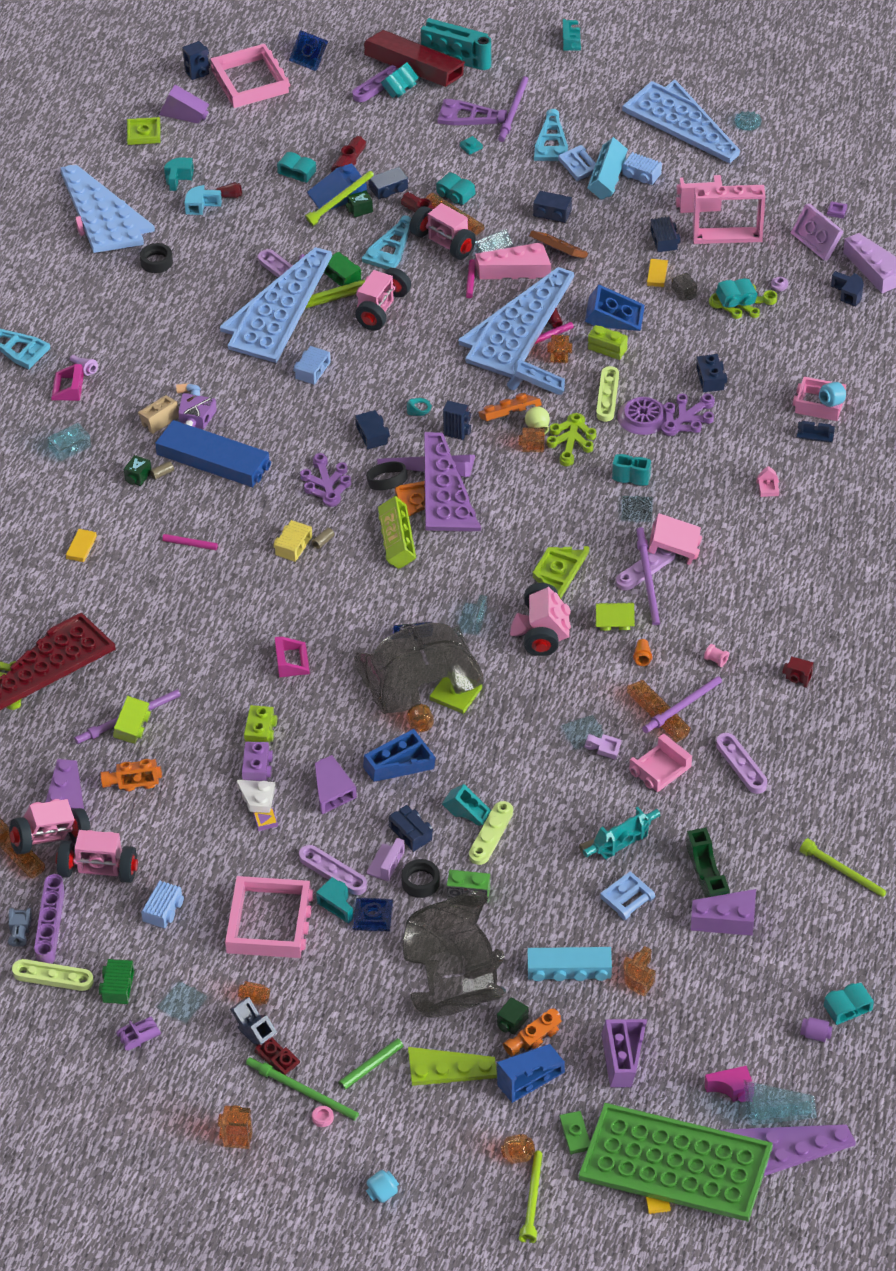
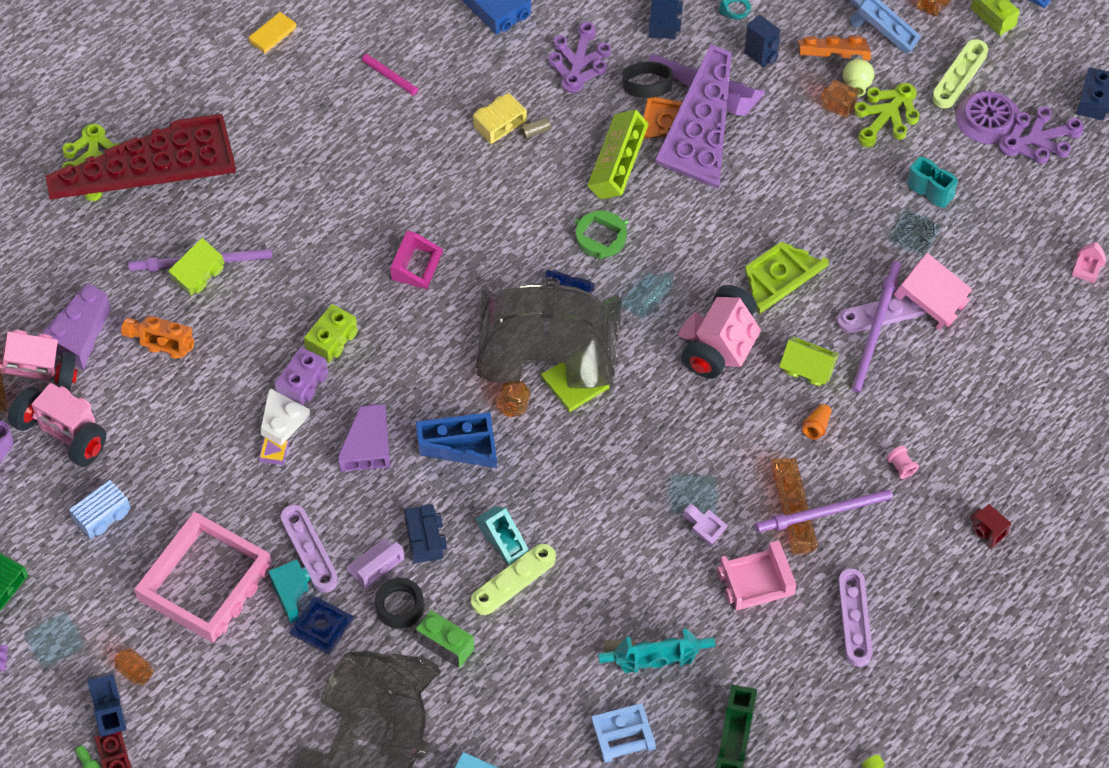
camera: 25 degrees right, 10 degrees up
none -> bright green piece [574,211,629,260]

